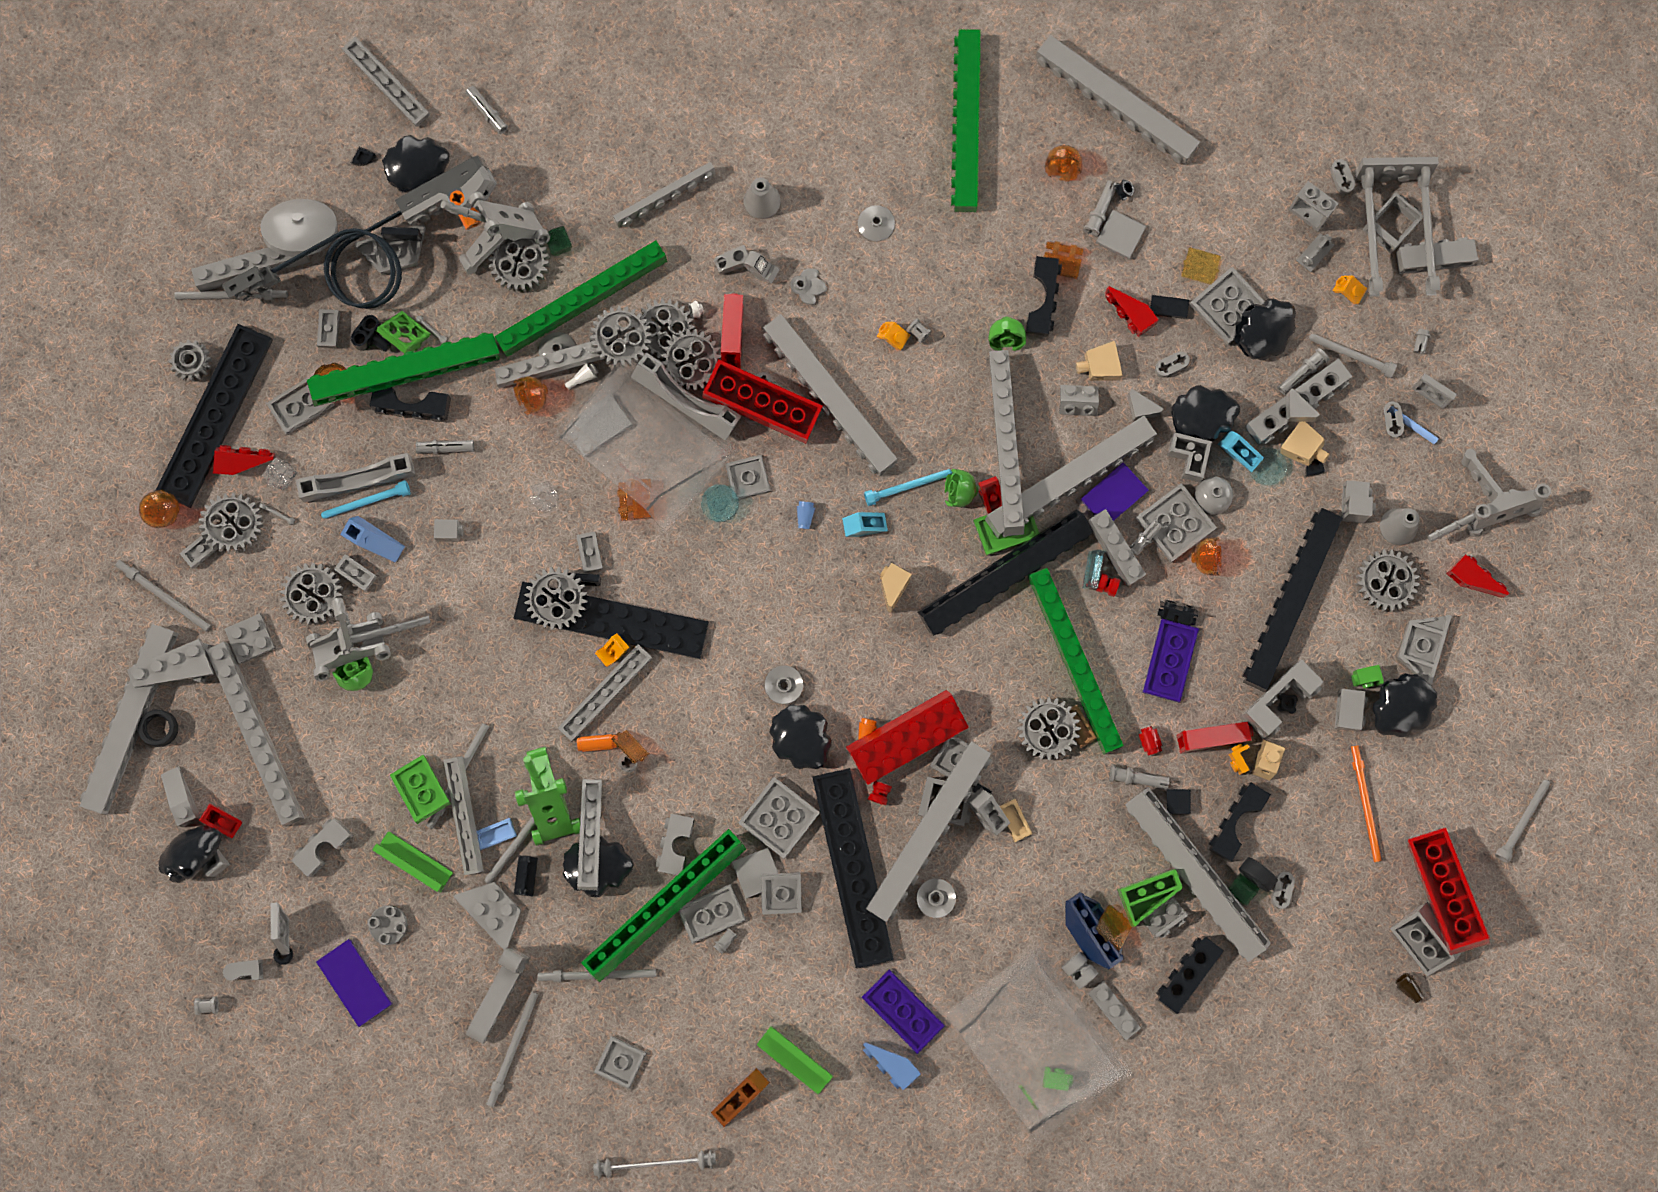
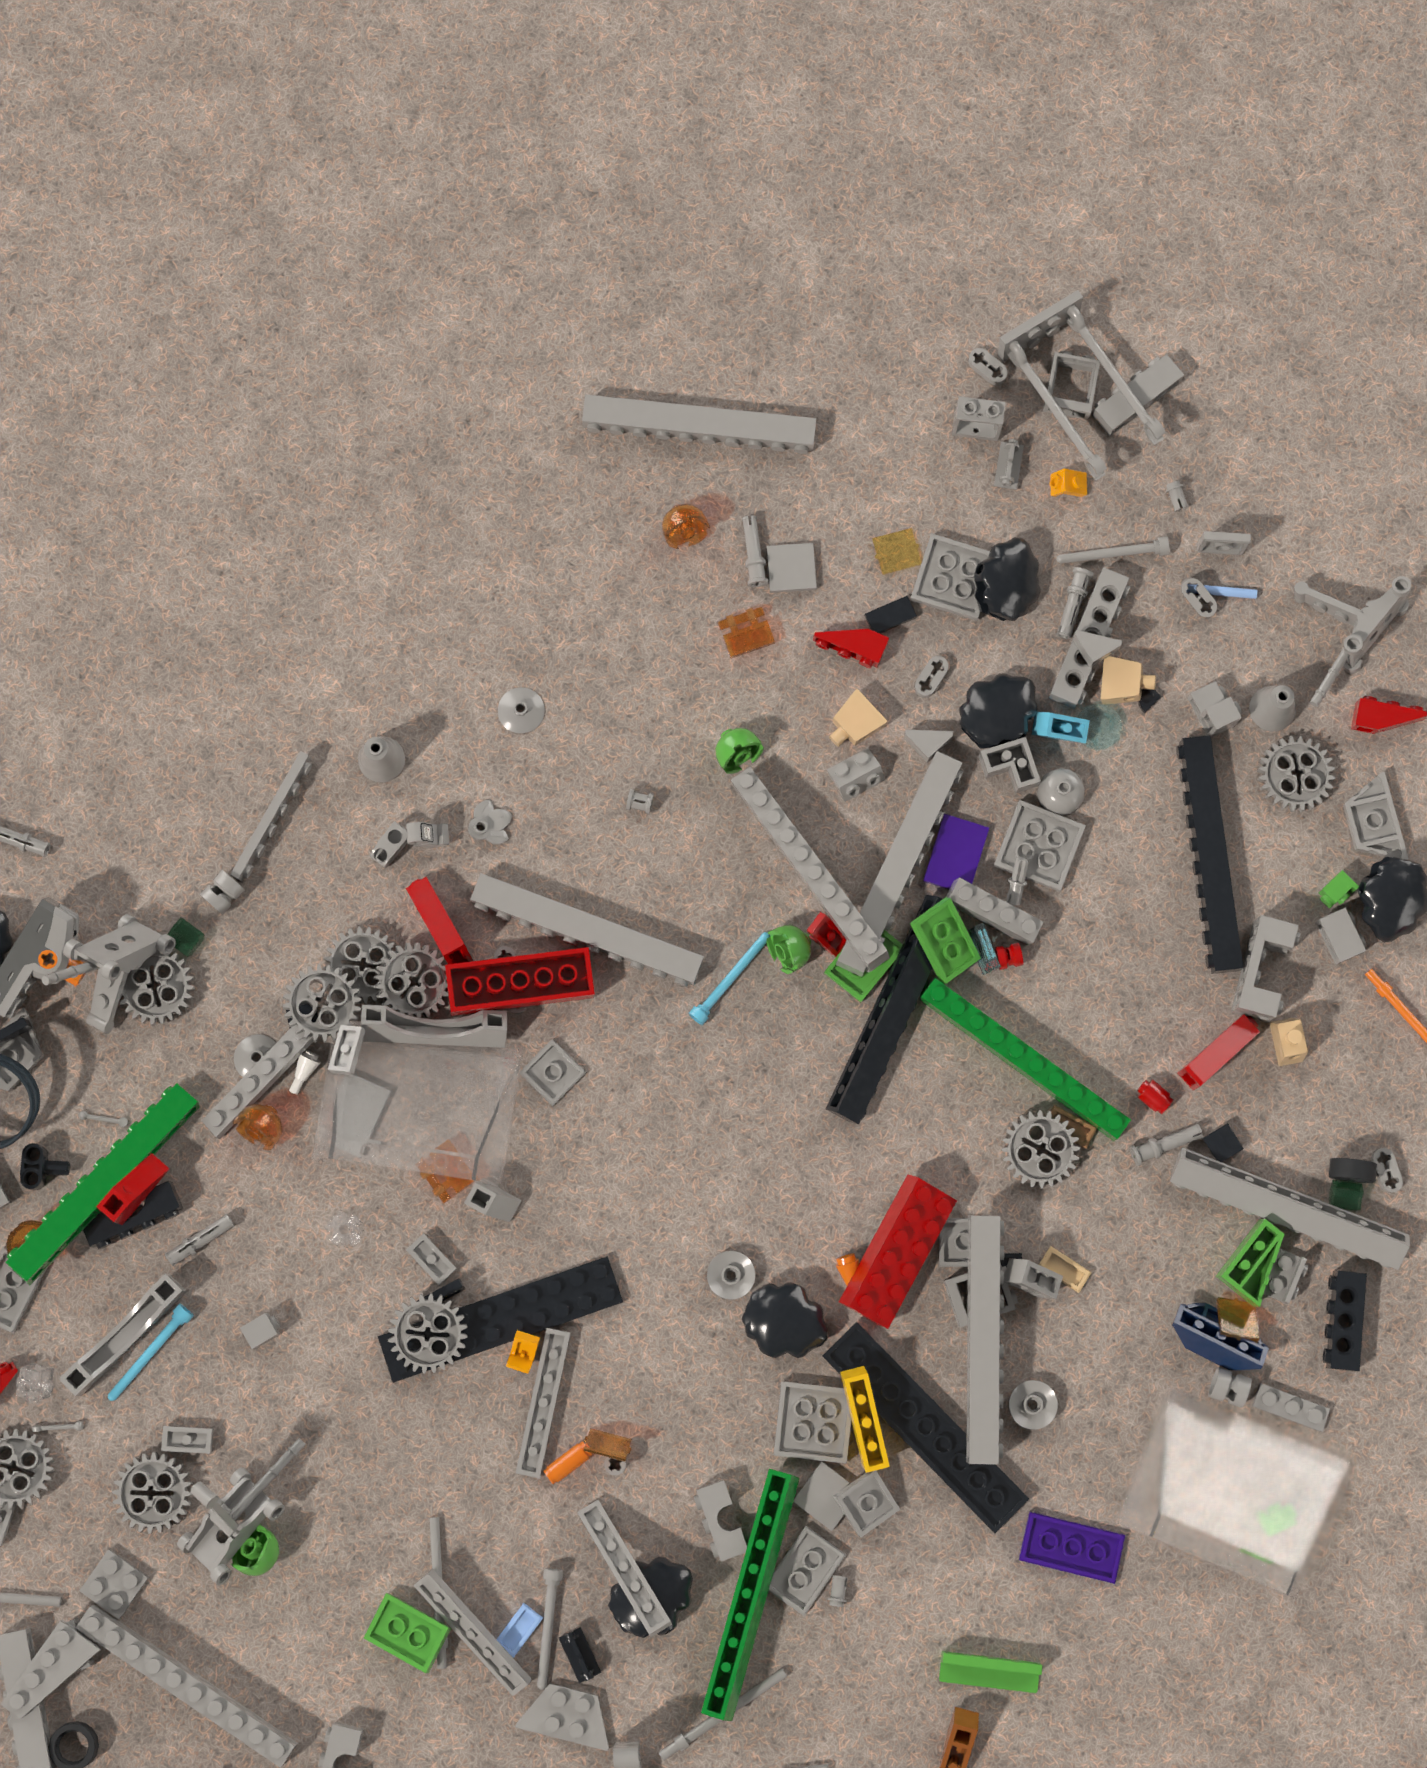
camera: 35 degrees left, 0 degrees up
medium blue slope [340,516,405,562] -> none
bright green panel [372,832,453,892] -> none
bright green piece [377,311,430,353] -> none
green brick [494,240,667,357] -> none
bright green piece [515,746,580,846] -> none
white plate [689,300,704,319] -> none
clear light blue tile [701,484,739,522] -> none
medium blue cone [797,501,815,529] -> none
medium azure slope [842,512,888,537] -> none
medium blue slope [863,1042,921,1090] -> none
red wheel [868,781,892,805] -> none
light orange bracket [877,322,910,350] -> none
tan slope [880,563,912,613] -> none
green brick [951,29,981,212] -> none
black arch [1026,256,1062,336] -> none
black plate [1115,179,1134,200] -> none
dark purple tile [1142,619,1199,703] -> none
black hinge [1157,600,1198,626] -> none
clear orange cylinder [1191,537,1222,576] -> none
black arch [1209,782,1271,862] -> none
light orange bracket [1228,743,1250,775] -> none
black plate [1277,693,1298,714] -> none
none -> red slope [96,1153,170,1225]
none -> light grey wheel [199,870,245,915]
none -> light grey plate [328,1025,366,1075]
none -> light grey slope [464,1177,522,1222]
none -> yellow brick [840,1366,890,1473]
none -> bright green plate [910,897,981,984]

